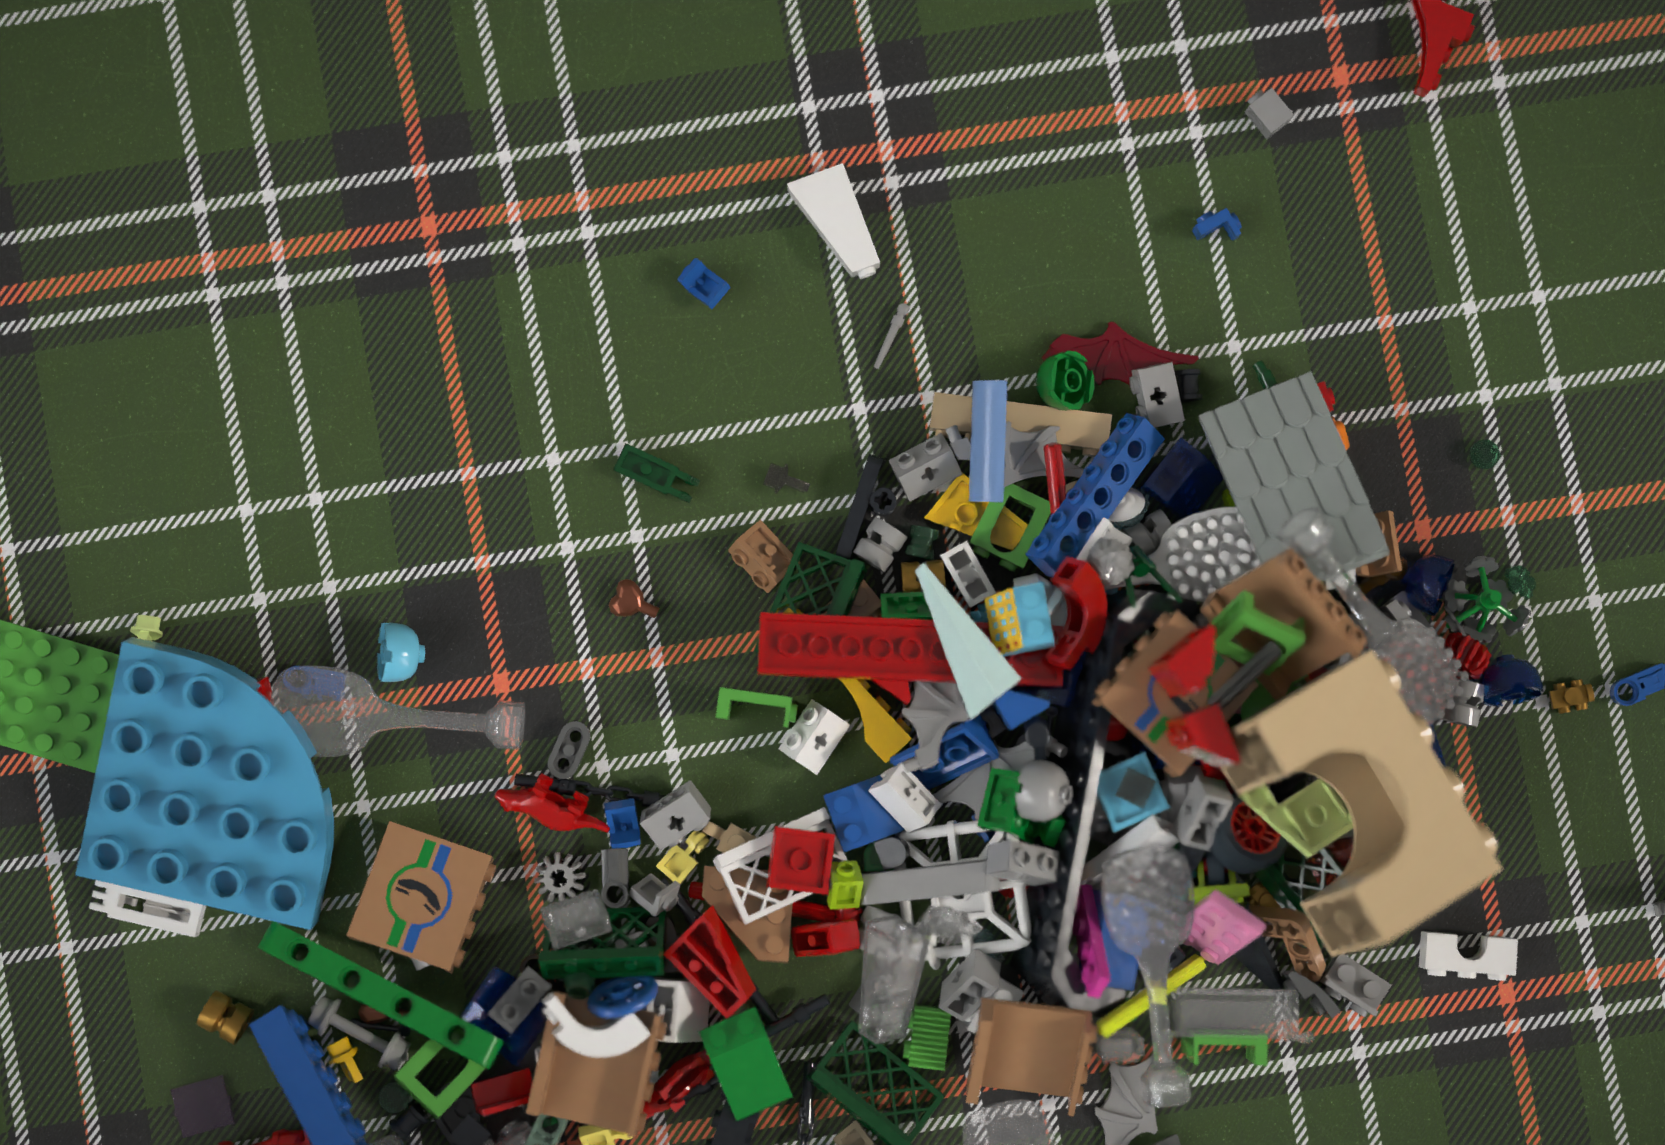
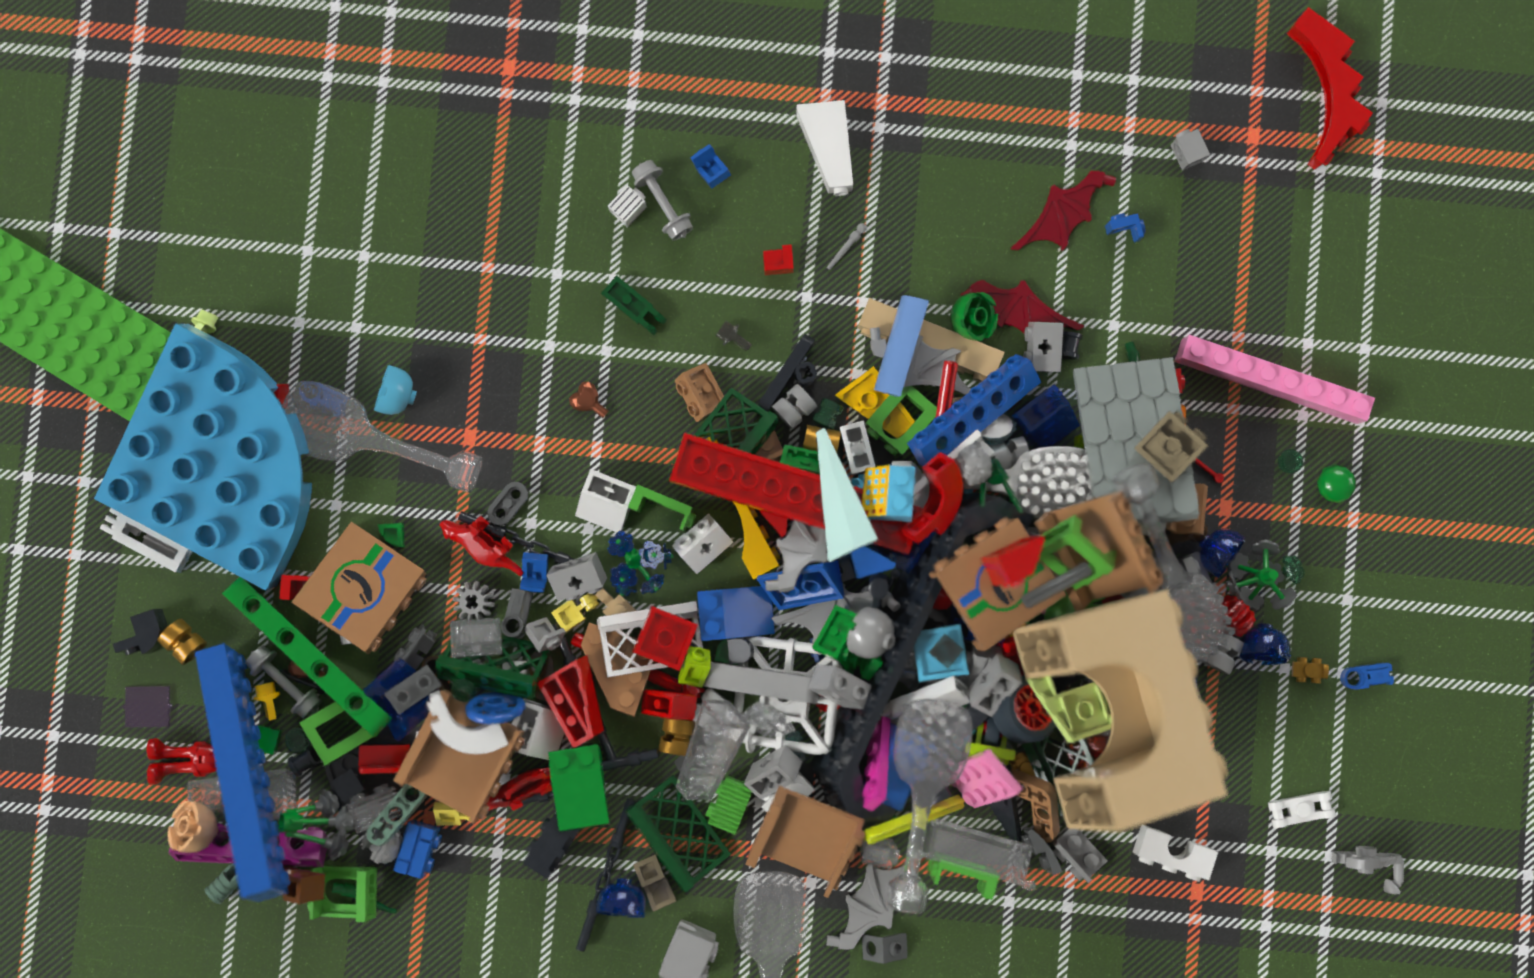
camera: 15 degrees right, 0 degrees up
white hinge [868,762,942,833] -> none
light grey brick [888,433,962,501] -> none
red slope [1166,703,1242,767] -> none
none -> black brick [113,609,168,656]
none -> green tile [257,725,282,755]
none -> red panel [280,575,311,600]
none -> green tile [378,523,405,548]
none -> dark grey hinge [393,623,437,676]
none -> white slope [575,469,636,534]
none -> white brick [608,185,647,227]
none -> clear blue plant [608,530,674,596]
none -> light grey piece [631,160,693,241]
none -> pearl gold wheel [659,718,695,756]
none -> red panel [763,244,794,275]
none -> dark red animal [1010,171,1116,251]
none -> dark tan plate [1134,411,1208,483]
none -> bright pink brick [1174,335,1375,424]
none -> red hinge [1193,458,1224,483]
none -> white plate [1268,791,1336,828]
none -> green hair [1317,464,1356,503]

